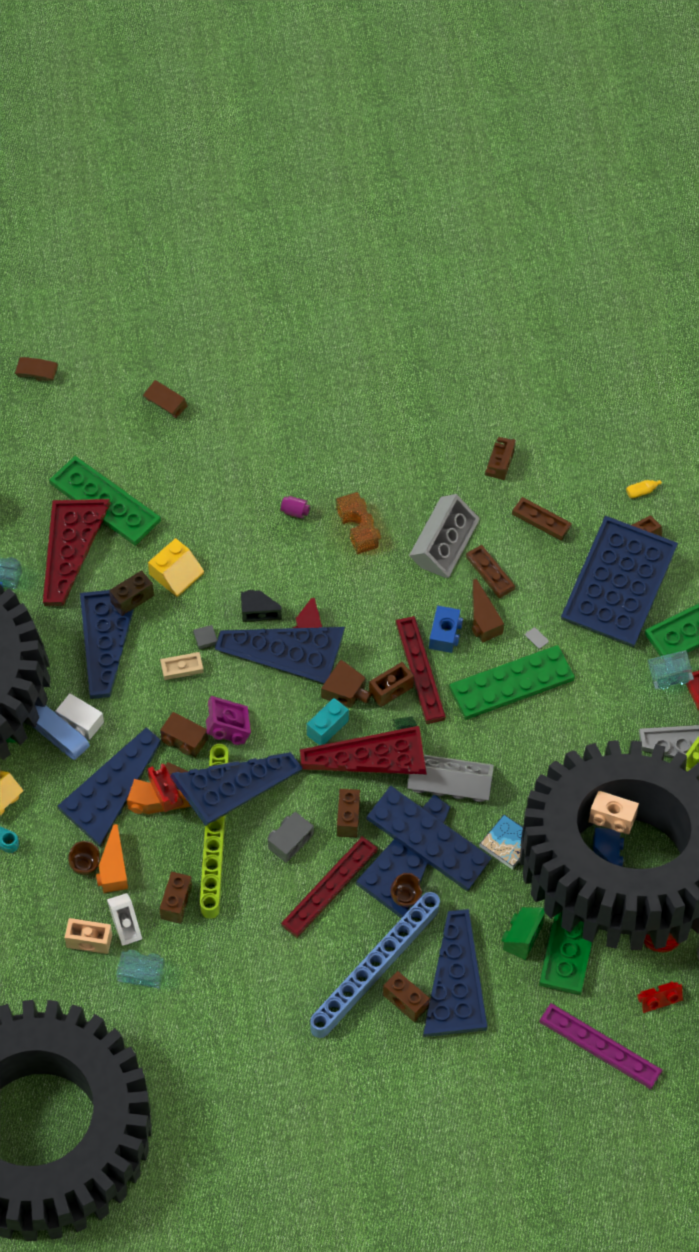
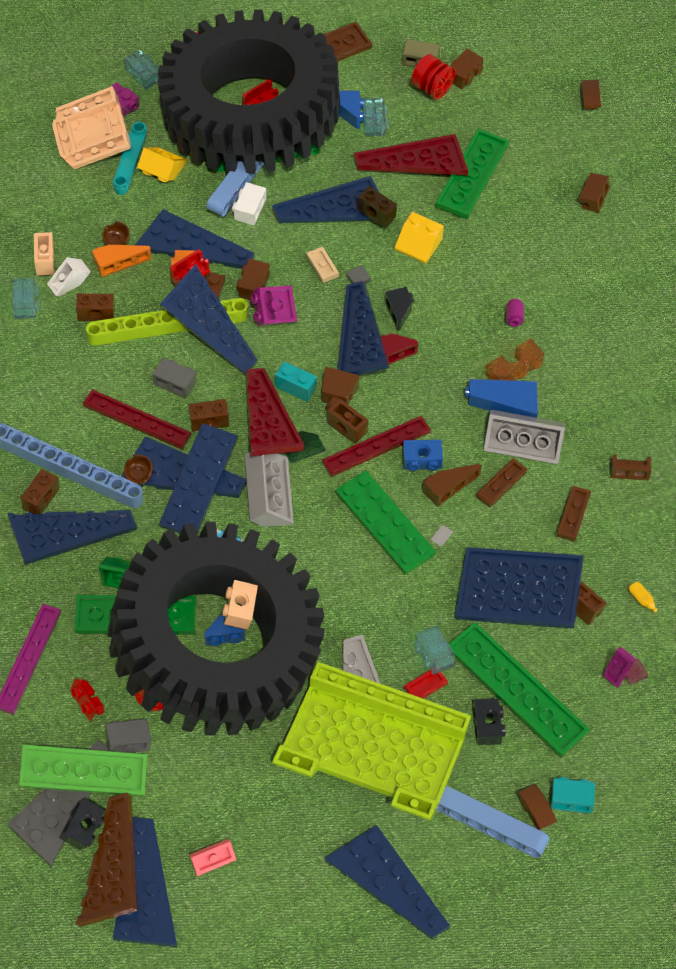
camera: 75 degrees right, 0 degrees up
none -> blue slope [465,379,538,418]

